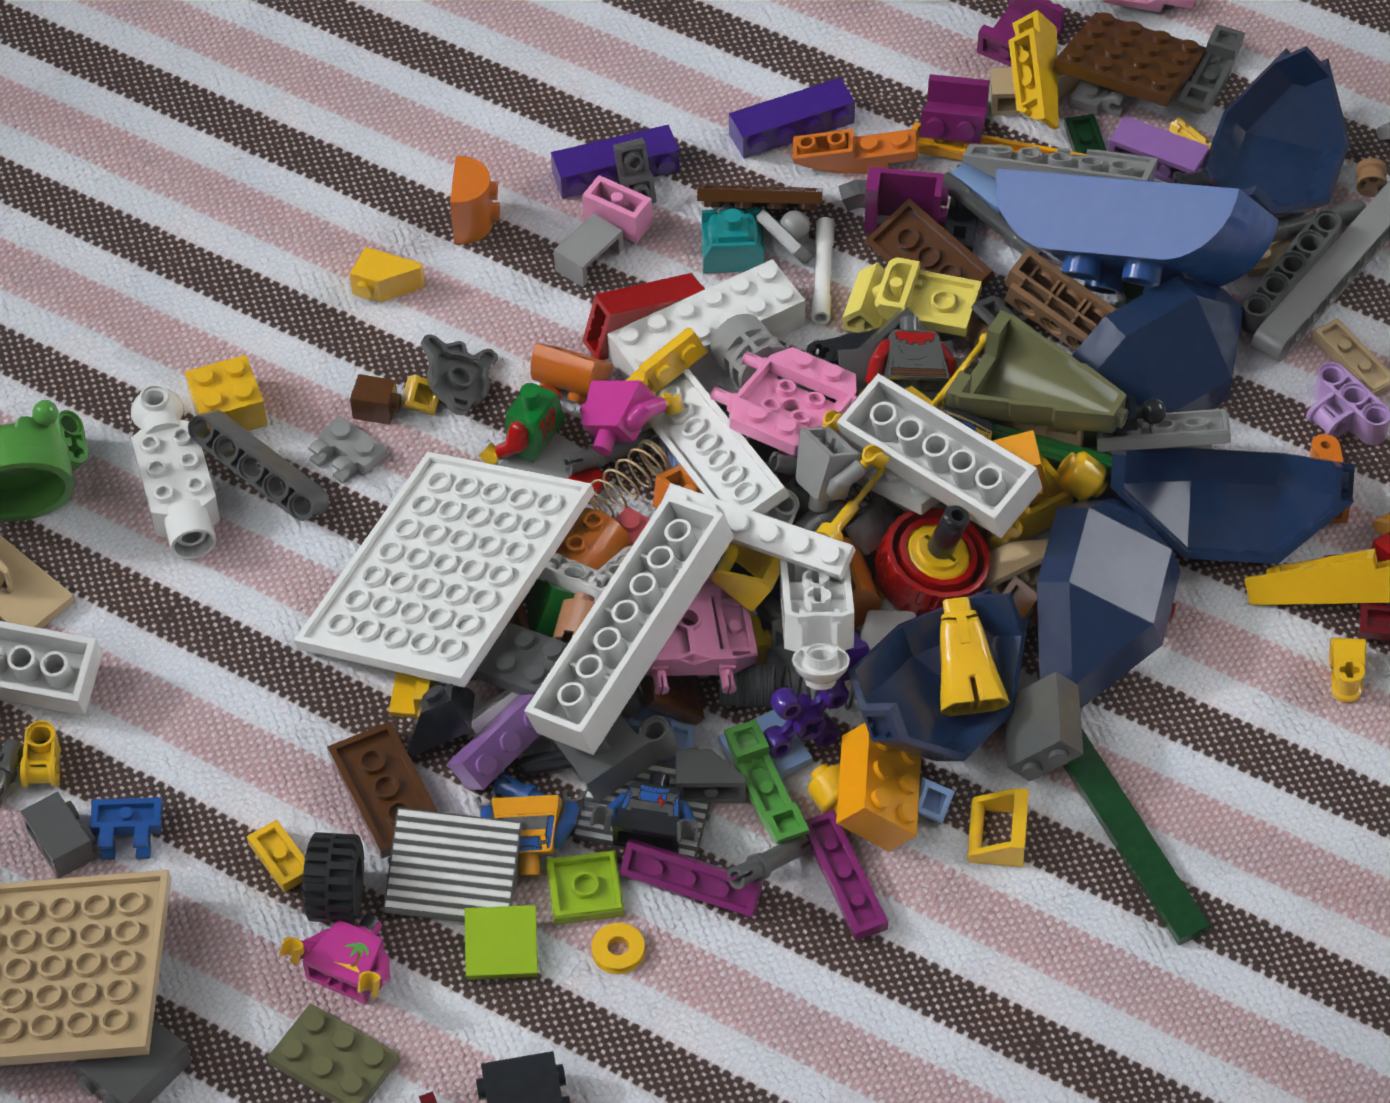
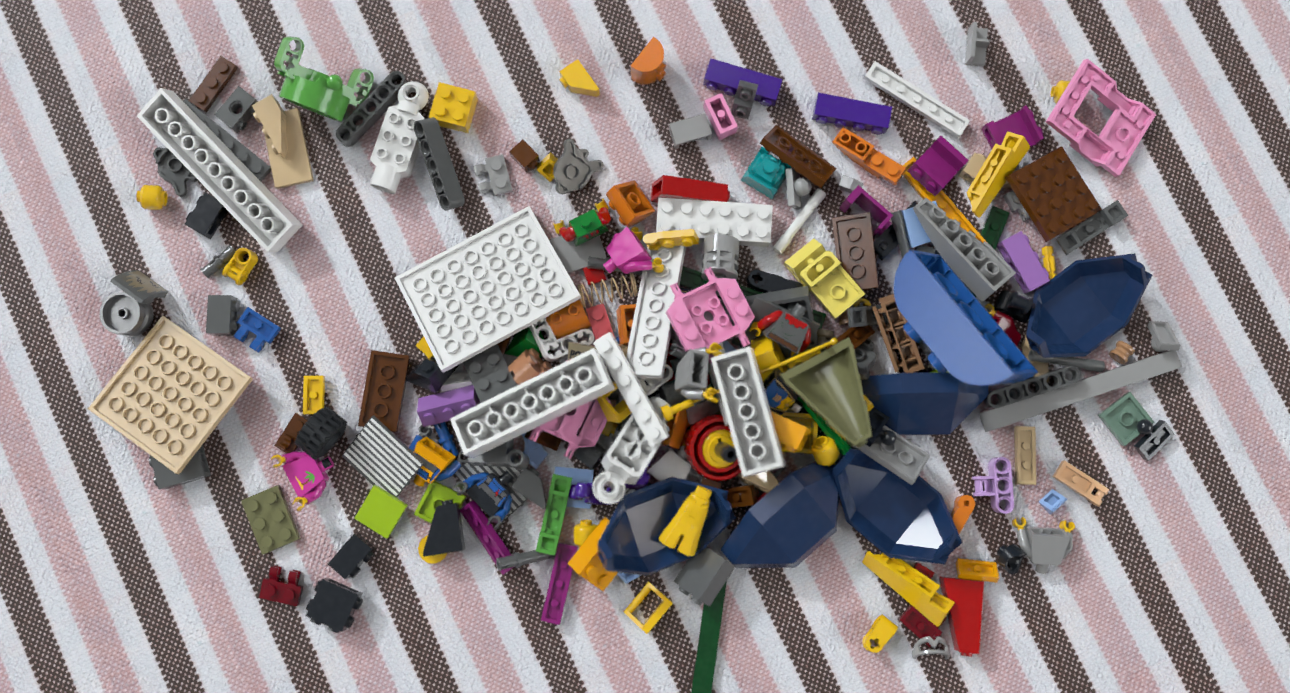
camera: 30 degrees right, 30 degrees up
none -> reddish brown plate [274,413,308,454]
none -> black brick [328,533,375,579]
none -> dark grey beam [336,71,408,147]
none -> black slope [423,499,465,557]
none -> white plate [864,61,970,138]

